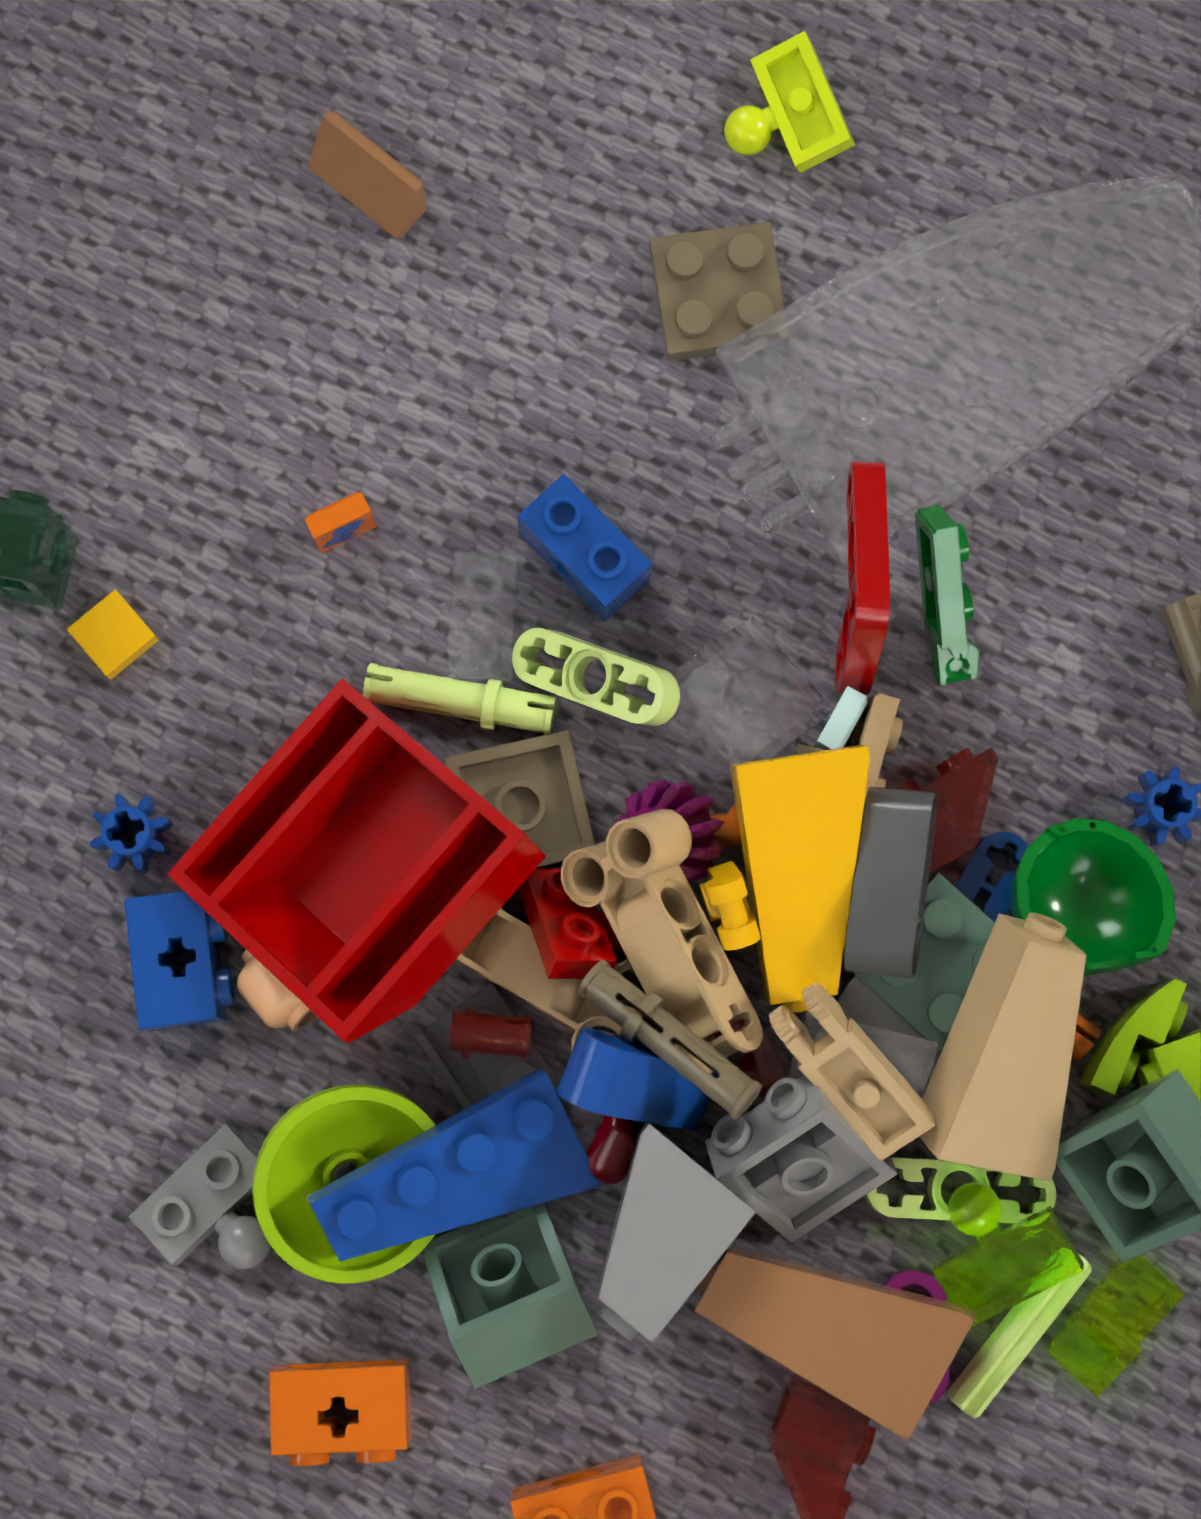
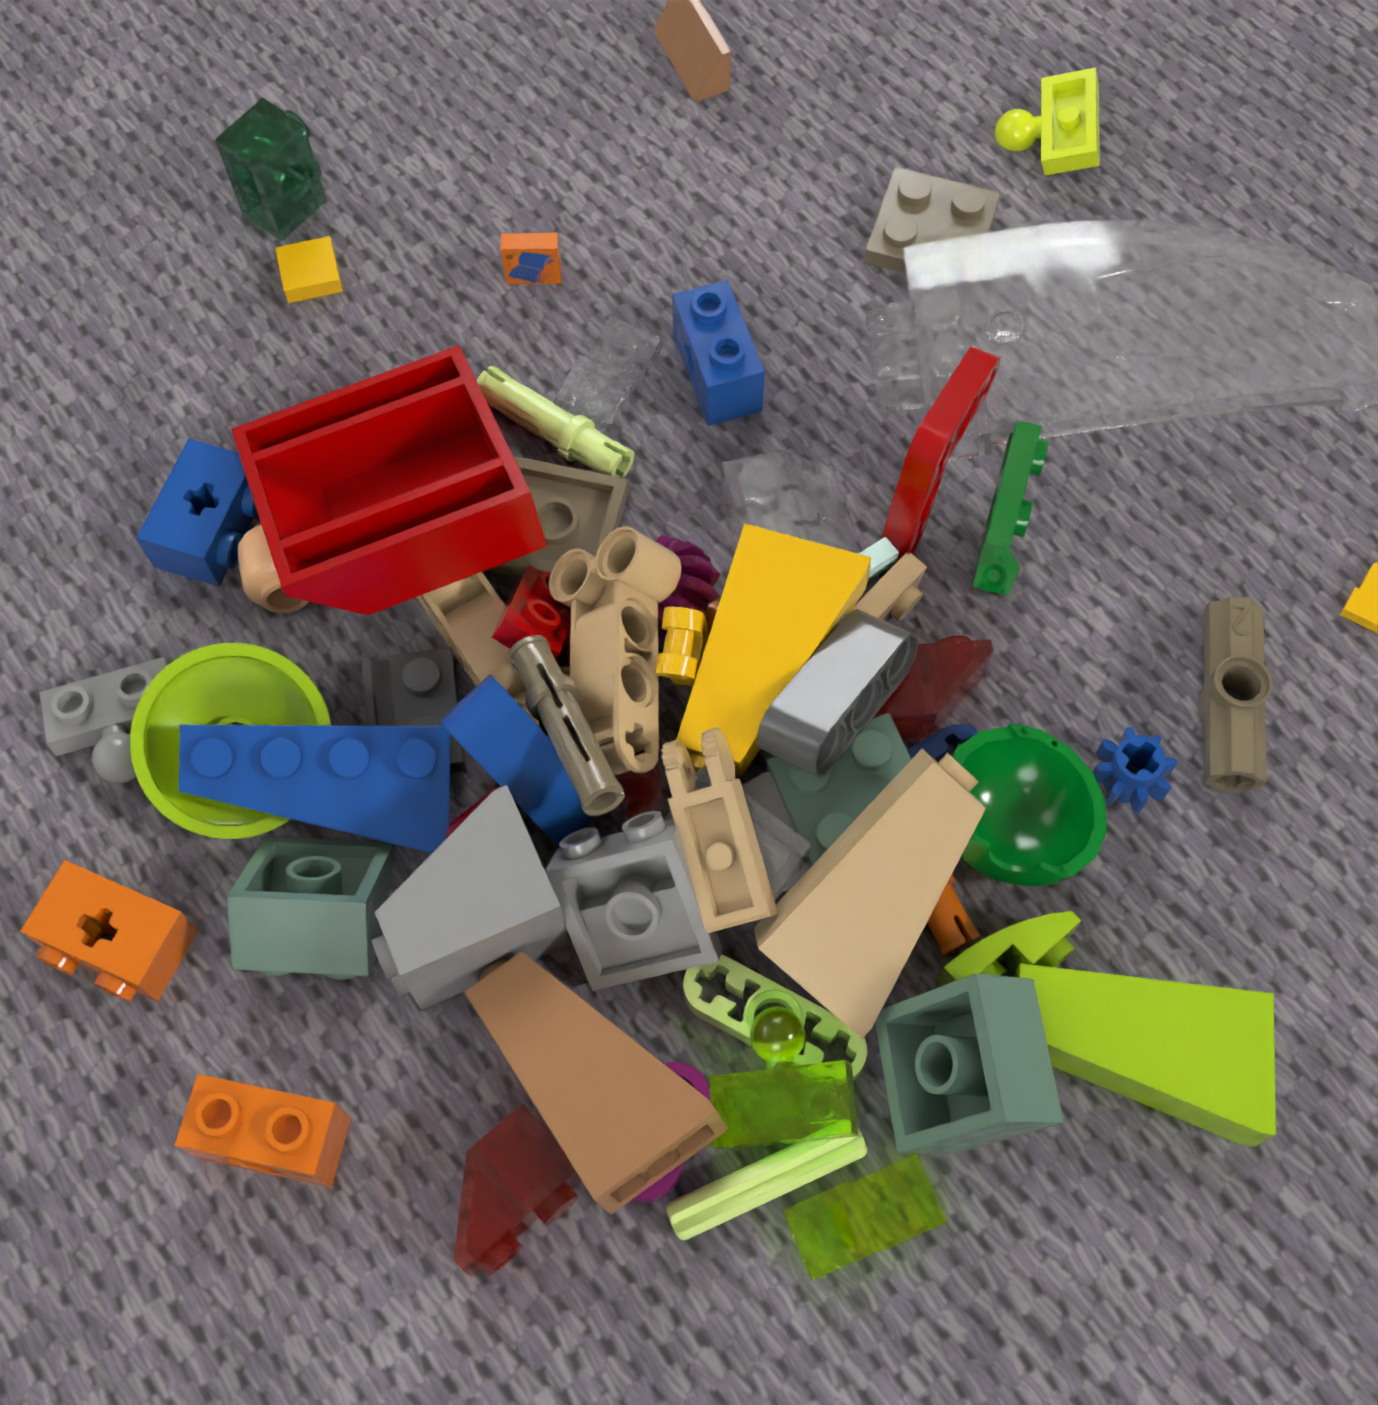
camera: 30 degrees right, 15 degrees down
blue gear [90,794,174,874] -> none
clear red pin [449,1005,532,1059] -> none
yellowish green beam [512,628,680,726] -> none

